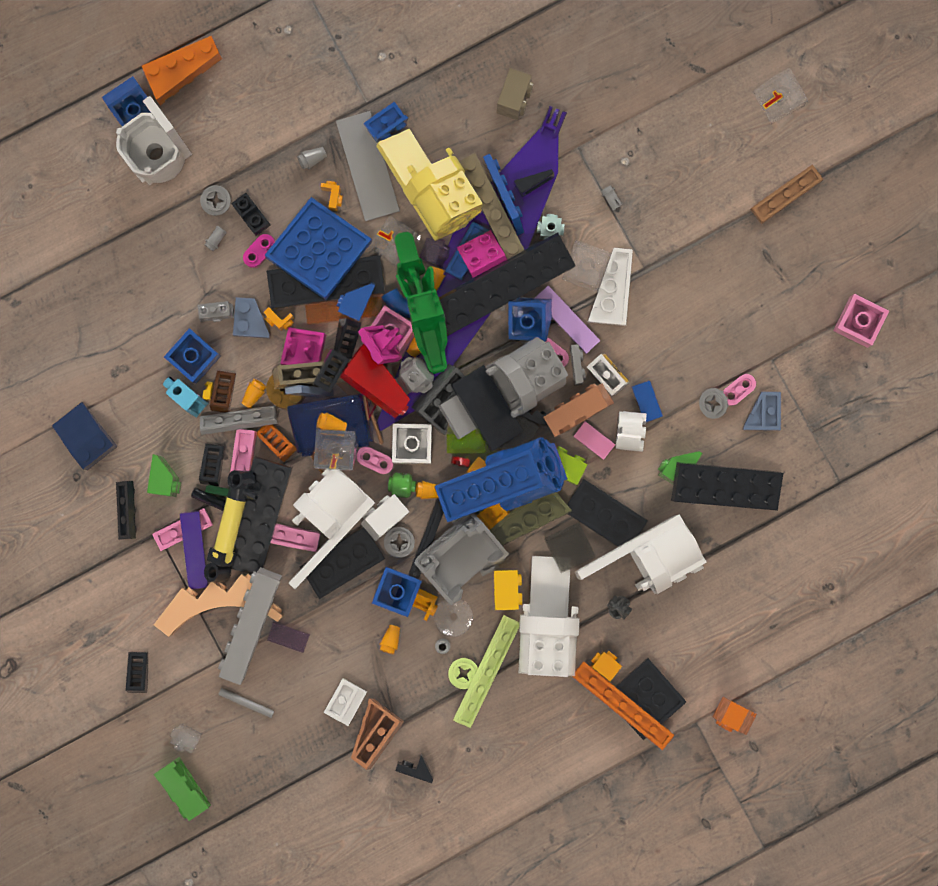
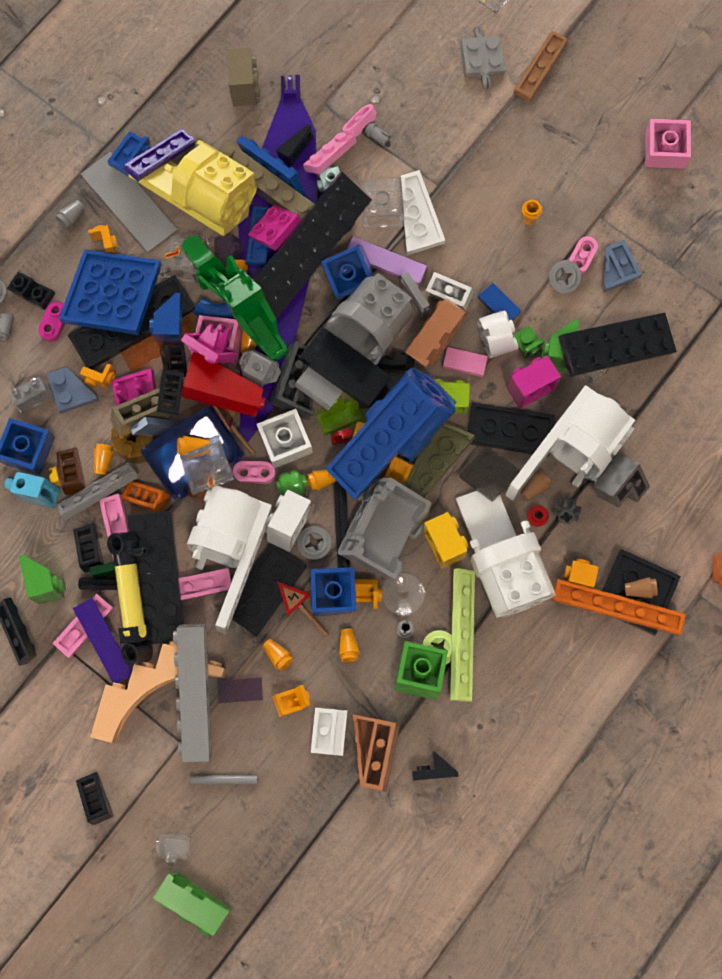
camera: 20 degrees left, 10 degrees down
none -> tile [124,128,196,182]
none -> light orange cone [262,639,293,671]
none -> light orange bracket [272,685,310,718]
none -> piece [277,582,329,636]
none -> bright pink plate [303,132,357,174]
none -> bright pink plate [343,104,377,137]
none -> bright green slope [394,641,448,700]
none -> light grey plate [460,26,505,89]
none -> dark pink brick [507,356,561,409]
none -> bright green bracket [513,326,544,358]
none -> medium nougat cone [520,470,552,501]
none -> light orange cone [522,200,542,225]
none -> red plate [527,505,549,527]
none -> flat silver brick [593,454,650,508]
none -> medium nougat cone [625,577,658,599]

